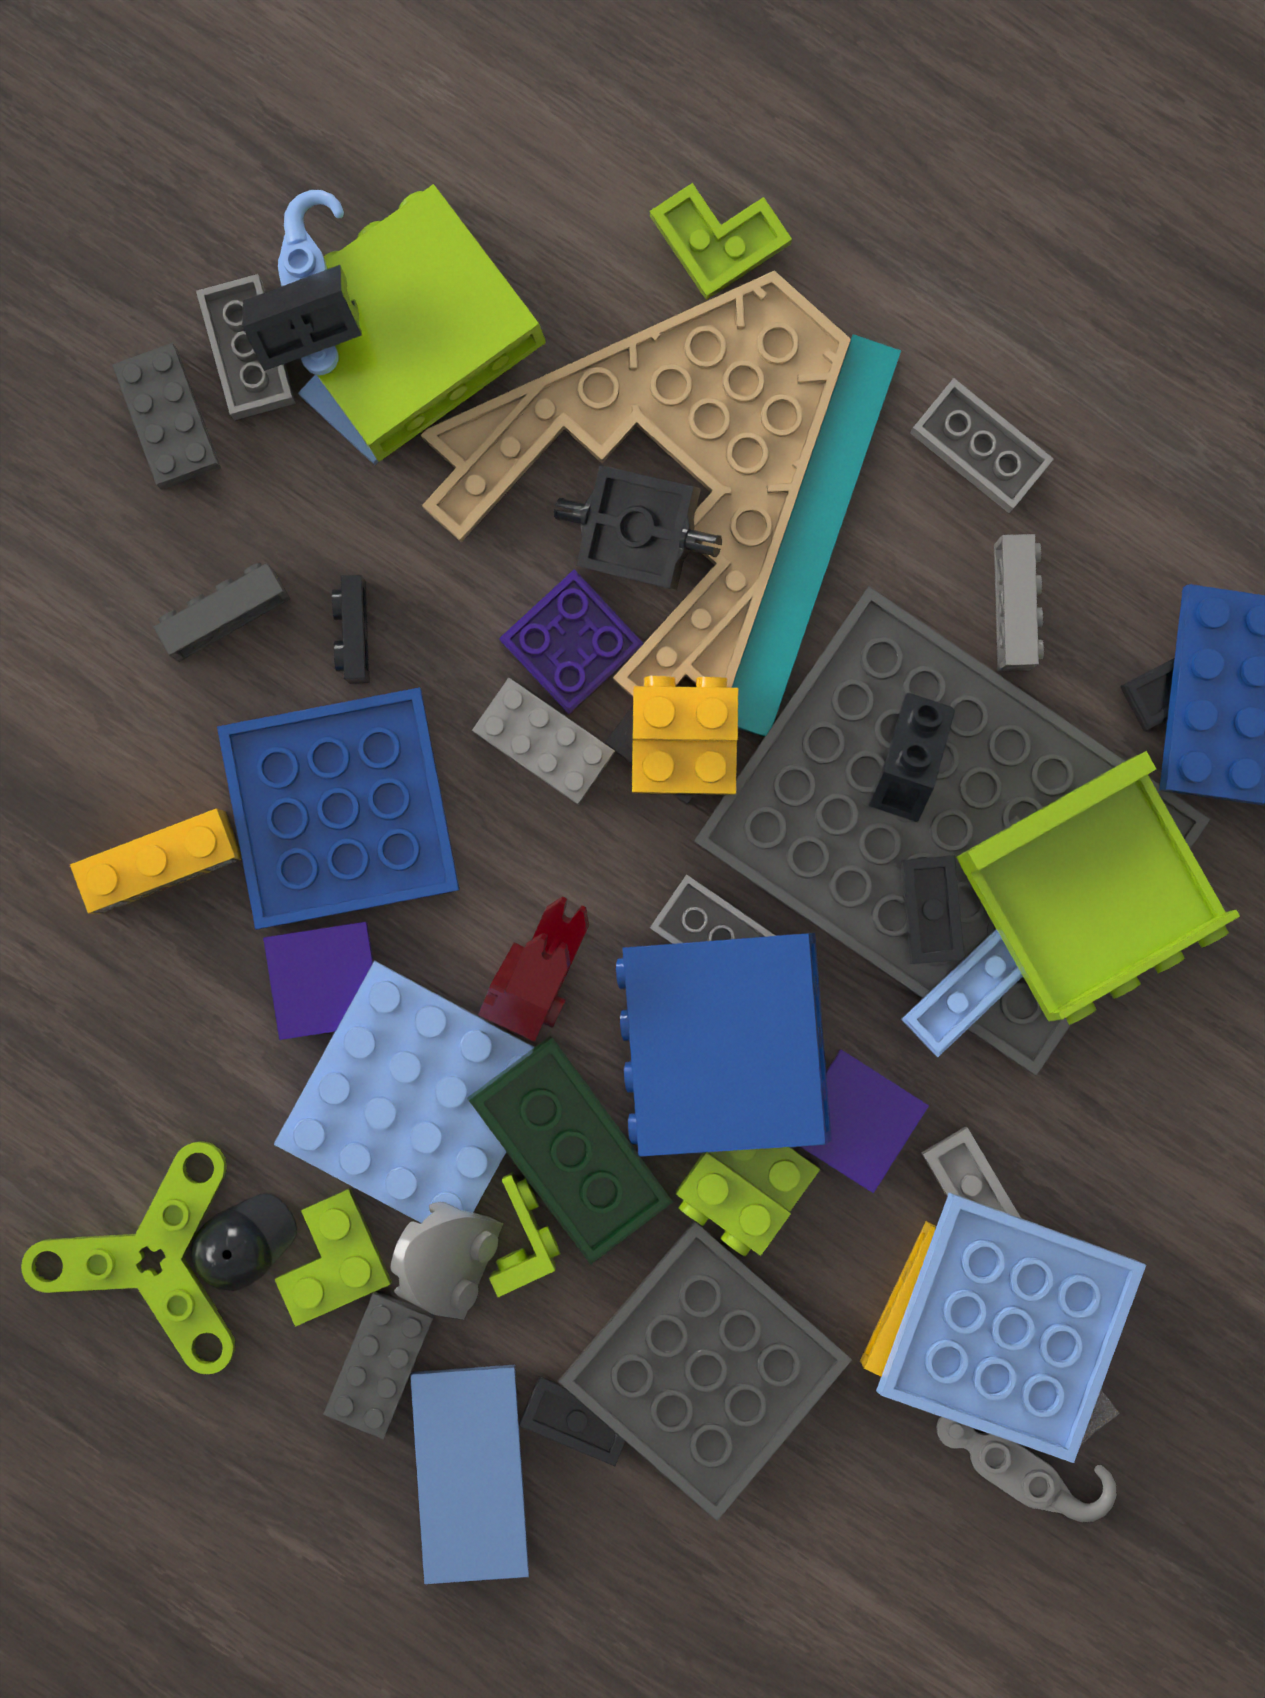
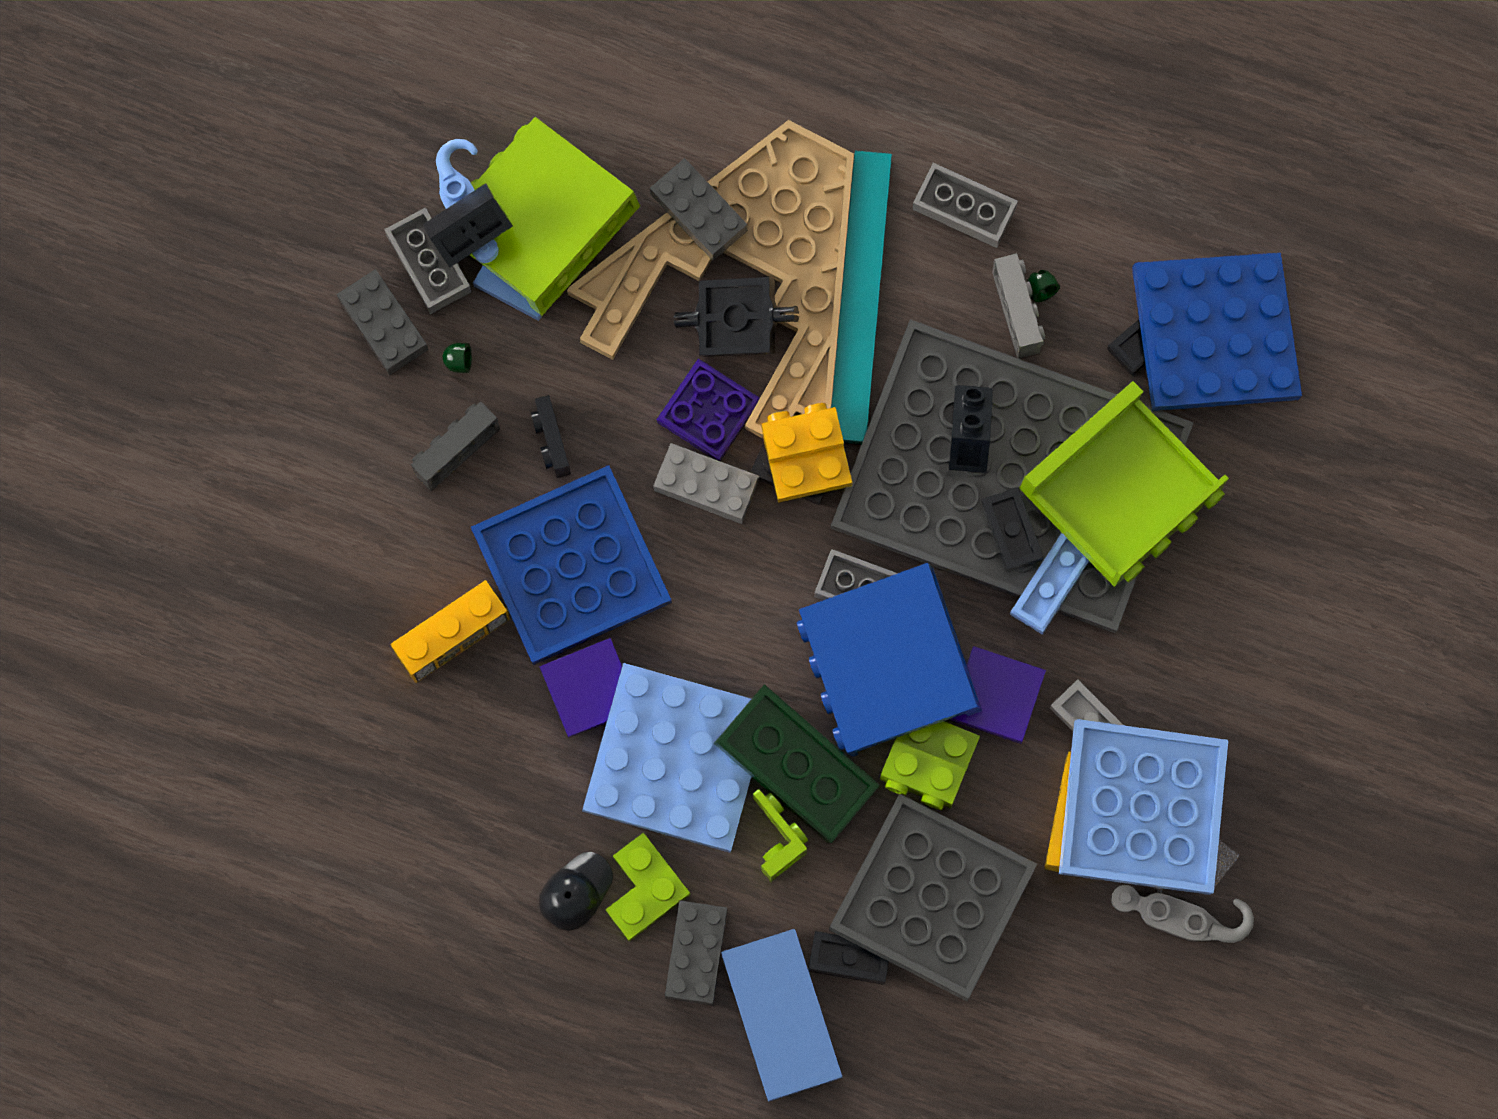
camera: 10 degrees left, 10 degrees down
lime piece [21,1141,235,1374] -> none
light grey slope [390,1202,503,1320] -> none
dark red piece [478,897,589,1041] -> none
lime plate [650,183,792,300] -> none
none -> dark green hinge [442,343,472,373]
none -> dark grey piece [650,158,748,261]
none -> dark green hinge [1027,270,1060,302]

